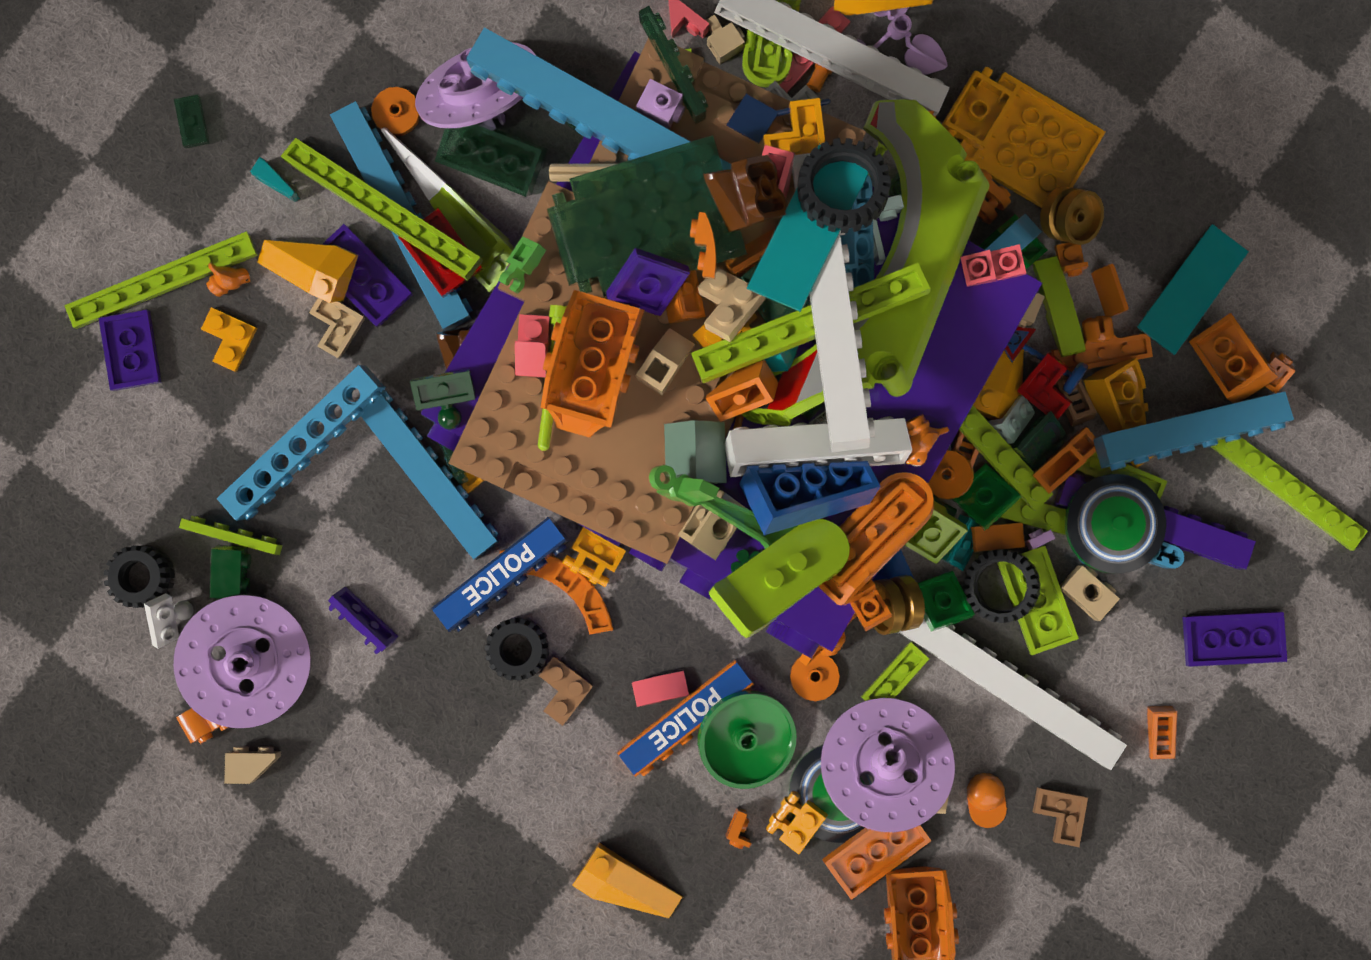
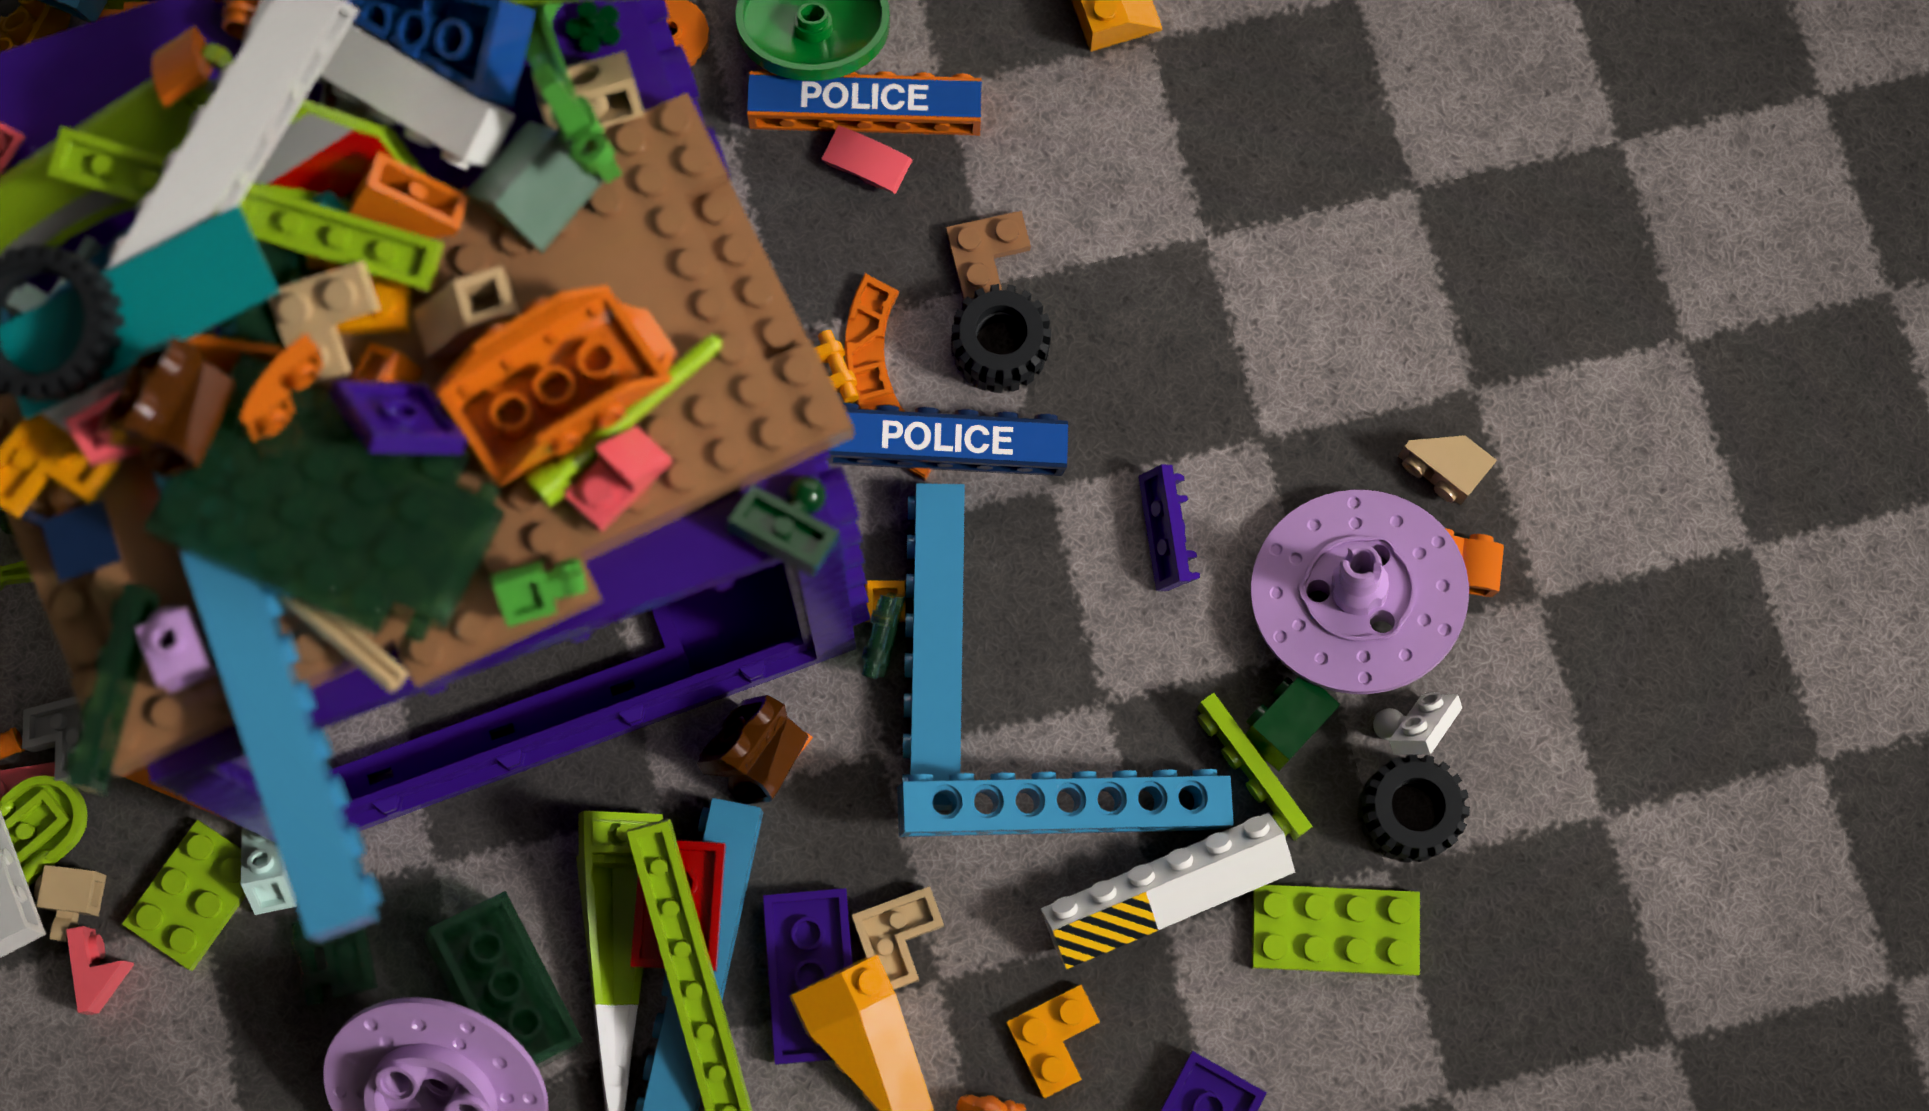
camera: 140 degrees left, 10 degrees down
none -> orange slope [151,26,213,108]
none -> white brick [1041,813,1295,969]
none -> lime plate [1252,885,1420,976]

